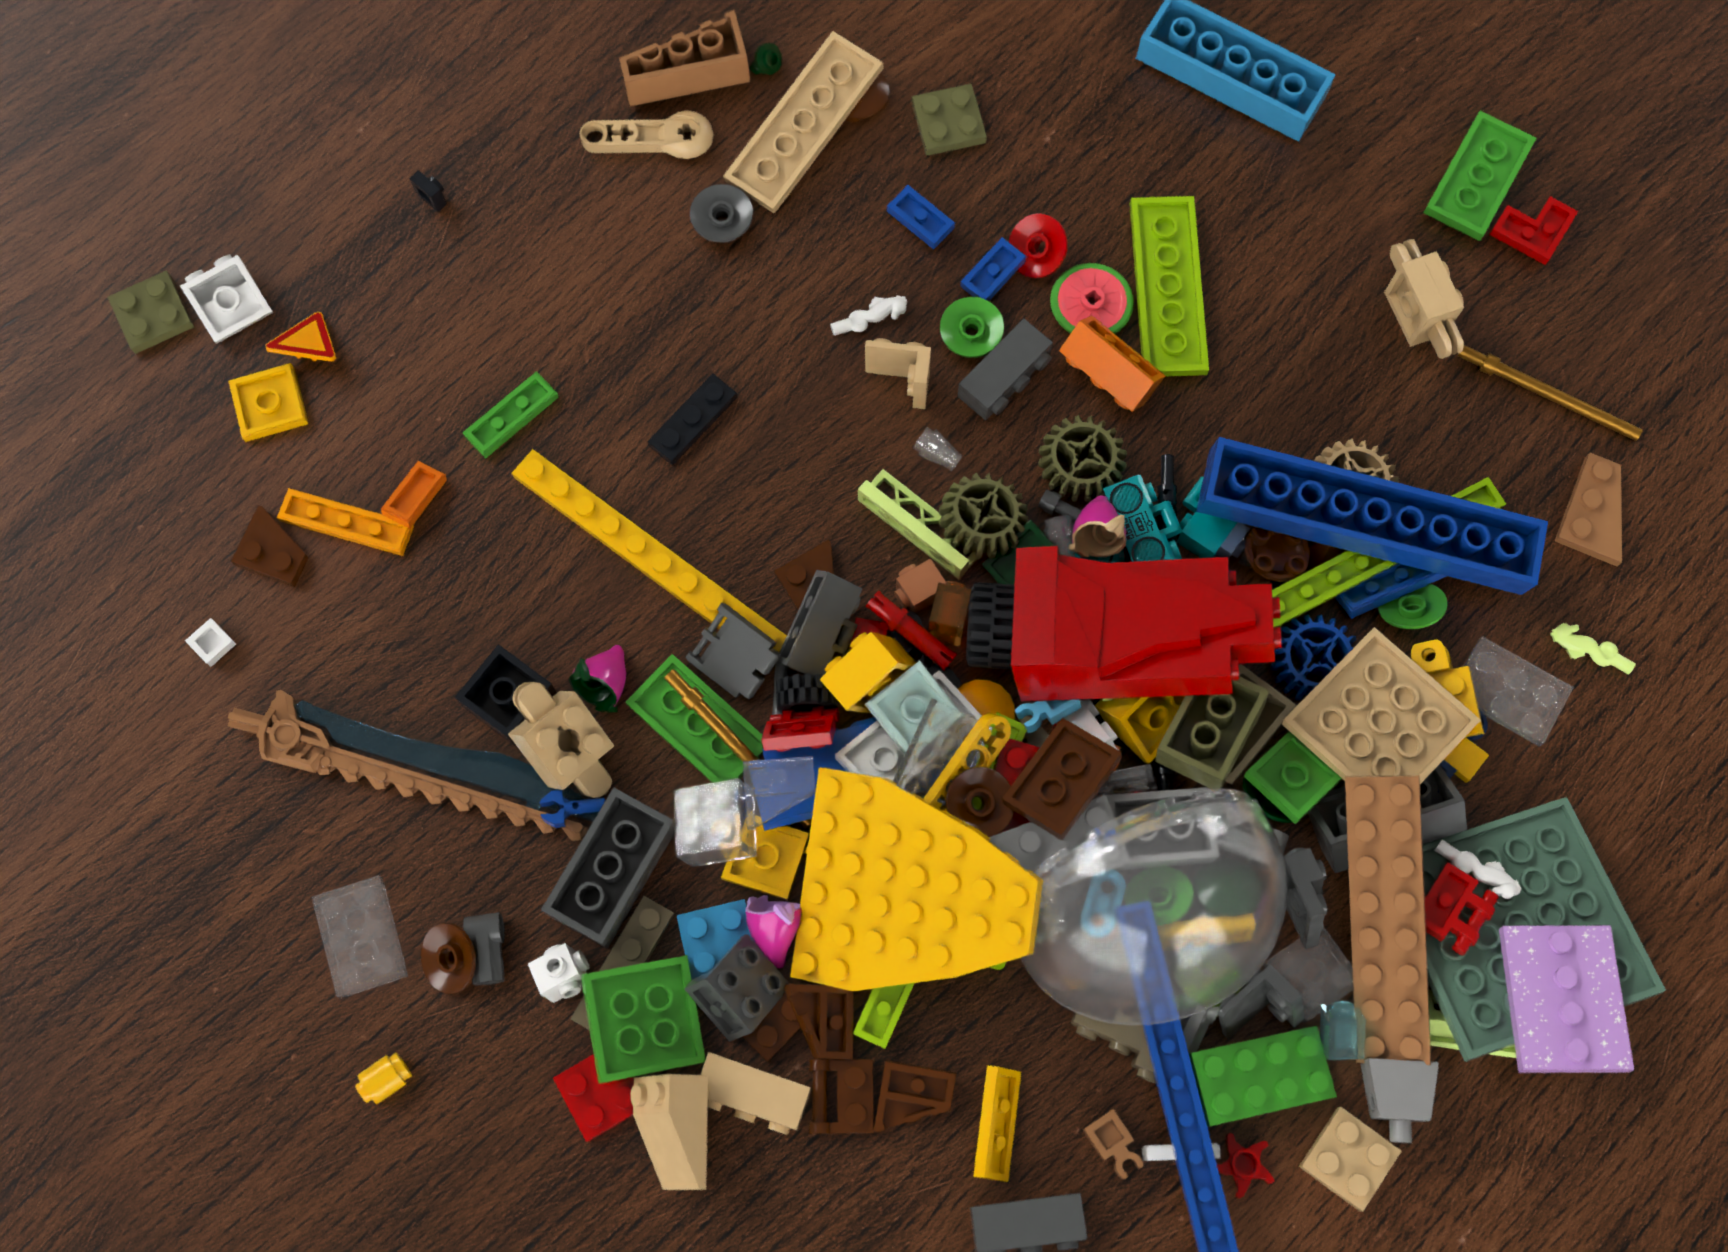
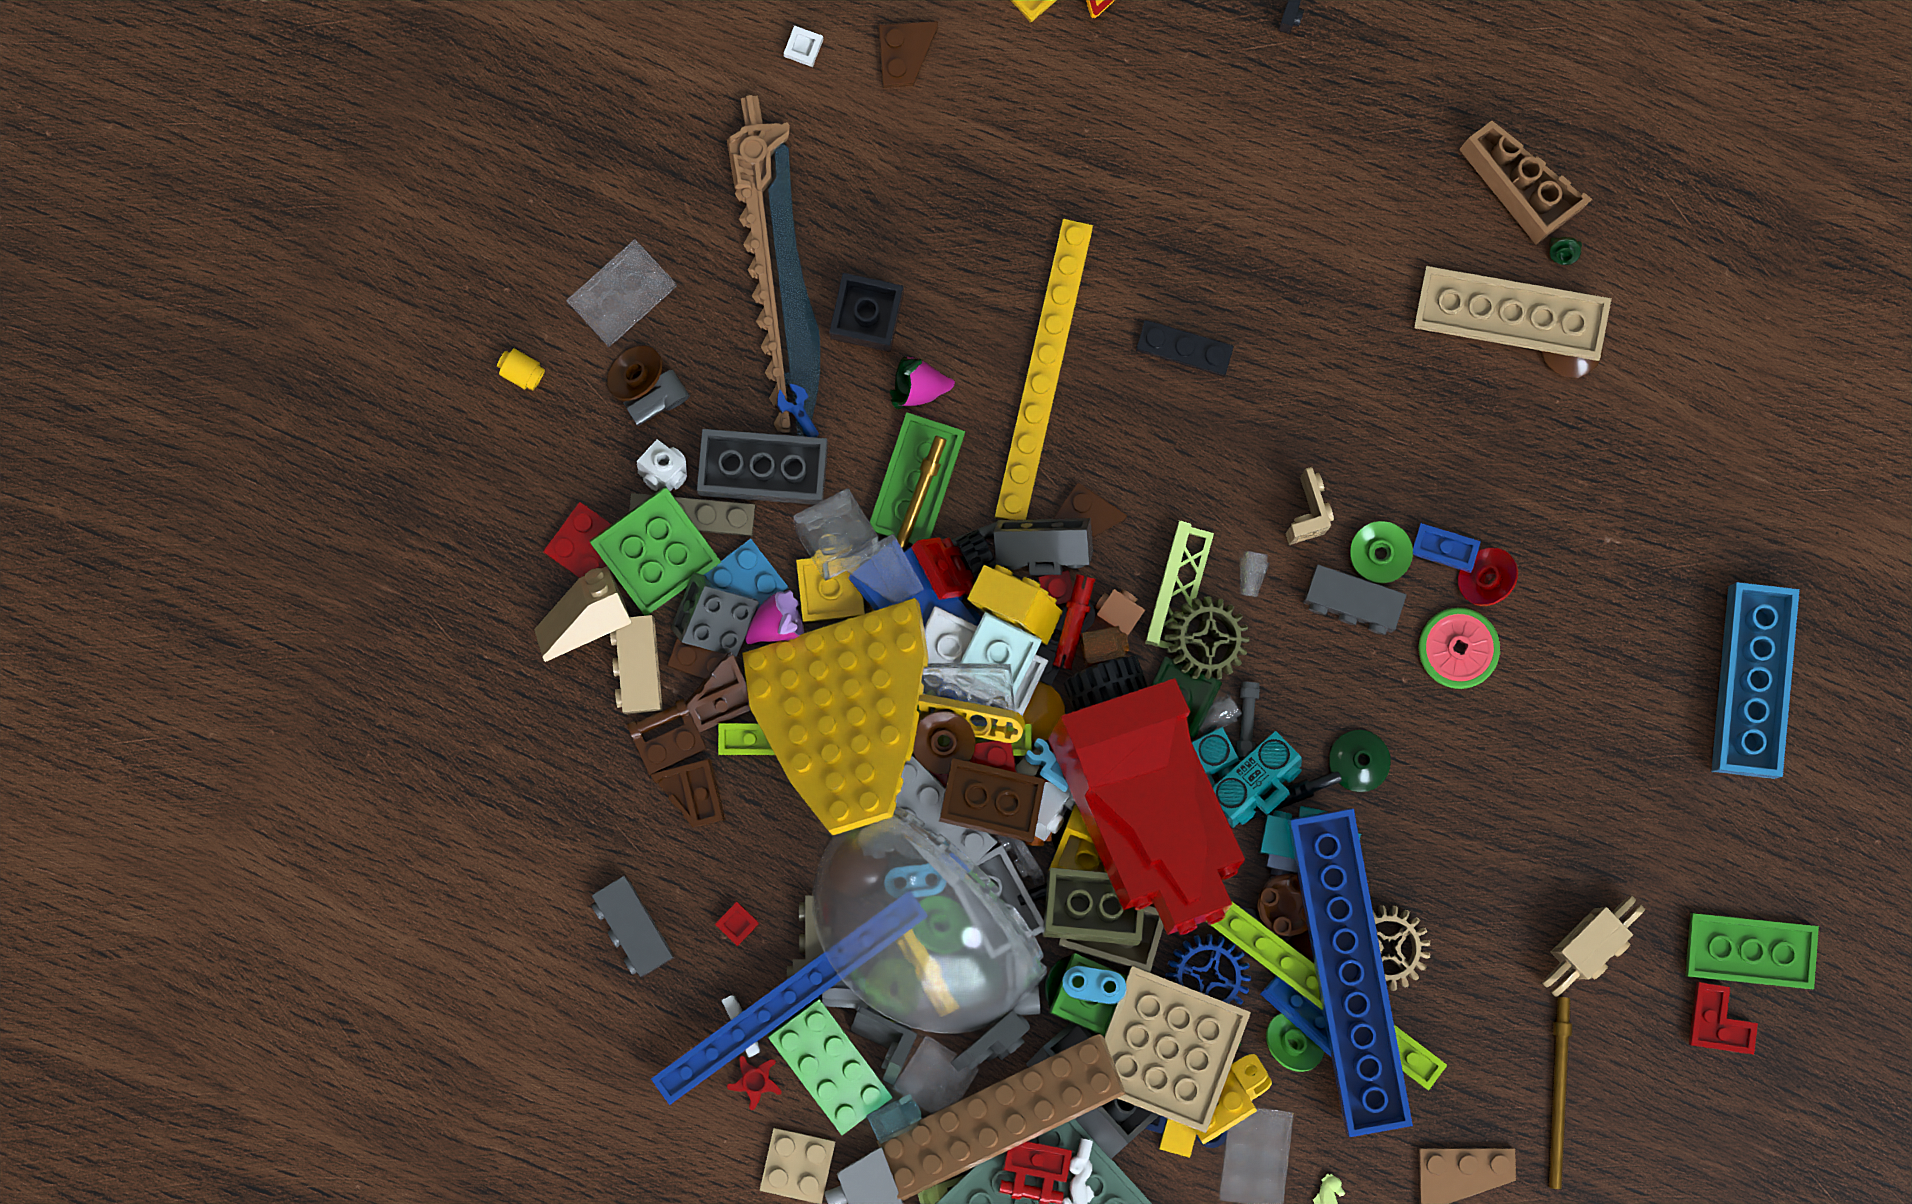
camera: 65 degrees right, 10 degrees up
light orange tile [277,488,414,556] -> none
orange tile [381,461,447,529] -> none
bright green tile [462,371,559,459] -> none
tan brick [508,682,614,798] -> none
tan beam [580,110,714,159] -> none
dark grey plate [685,603,781,699] -> none
dark grey dish [690,184,753,243] -> none
white animal [830,295,907,336] -> none
blue plate [887,185,955,250] -> none
olive plate [912,84,987,156] -> none
yellow plate [973,1066,1021,1182] -> none
olive gear [1038,414,1127,503] -> none
orange brick [1059,316,1165,412] -> none
tan hat [1068,495,1126,557] -> none
medium nougat plate [1082,1109,1143,1179] -> none
lime plate [1130,196,1209,376] -> none
none -> red plate [715,902,760,946]
none -> medium azure plate [1063,966,1127,1004]
none -> dark green dish [1329,730,1391,792]

